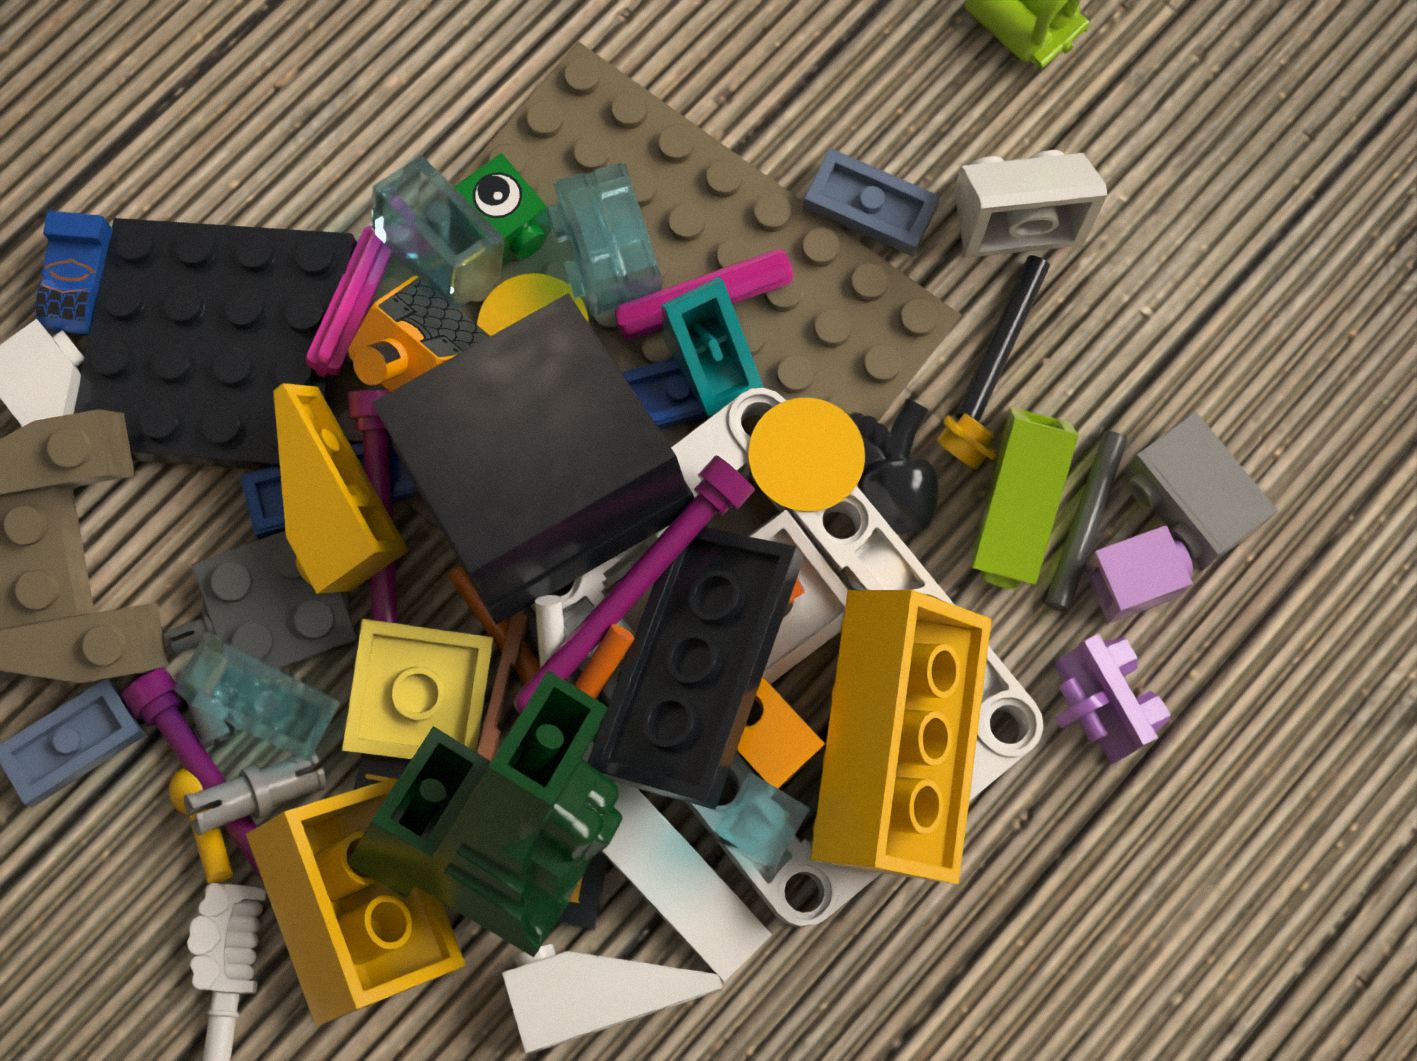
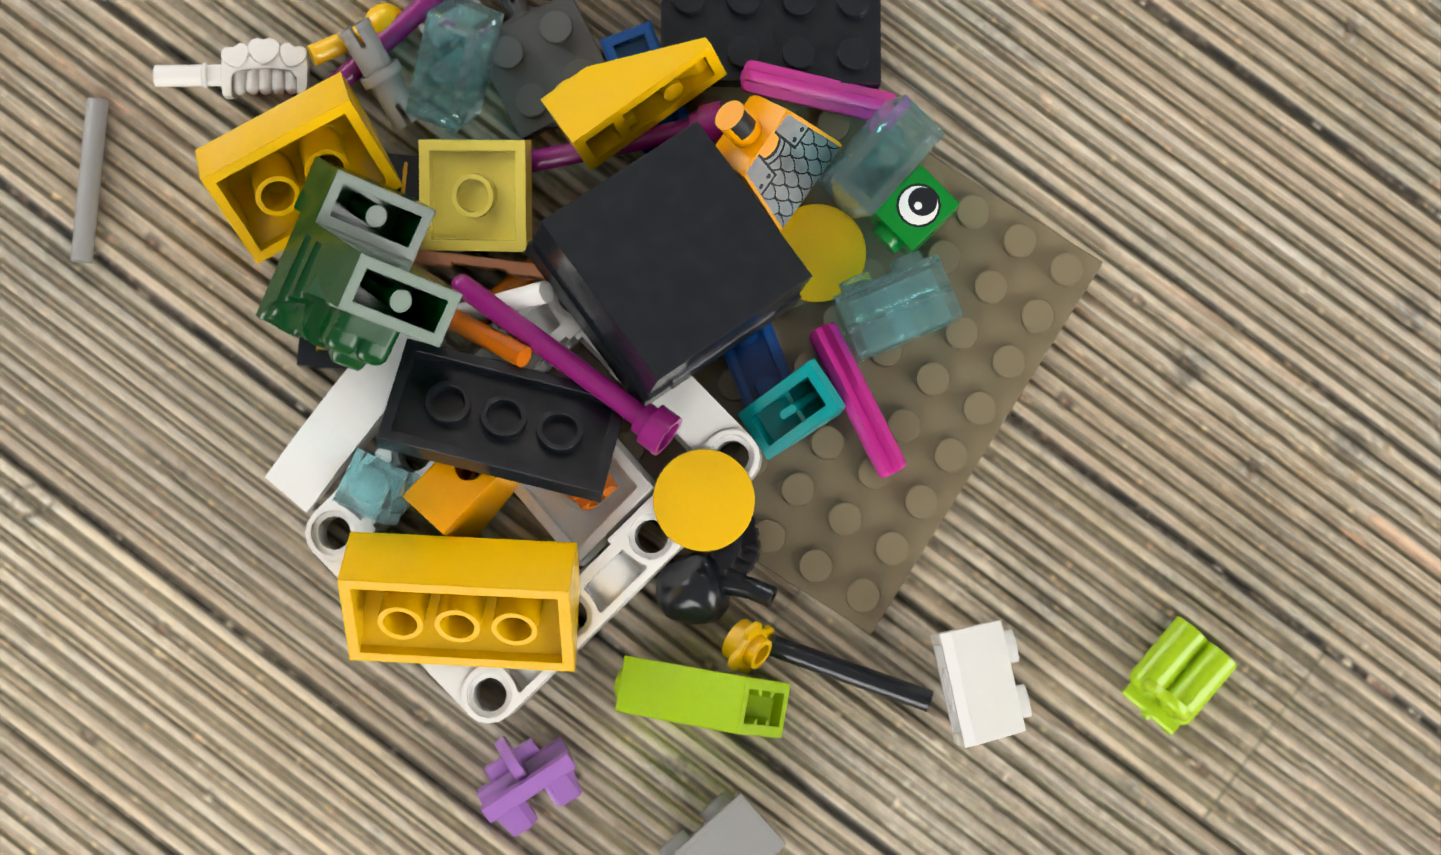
camera: 85 degrees right, 10 degrees up
white slope [502,944,723,1054] -> none
sand blue plate [803,148,941,257] -> none
dark grey bar [1045,431,1128,612] -> none
lavender brick [1084,525,1193,624] -> none

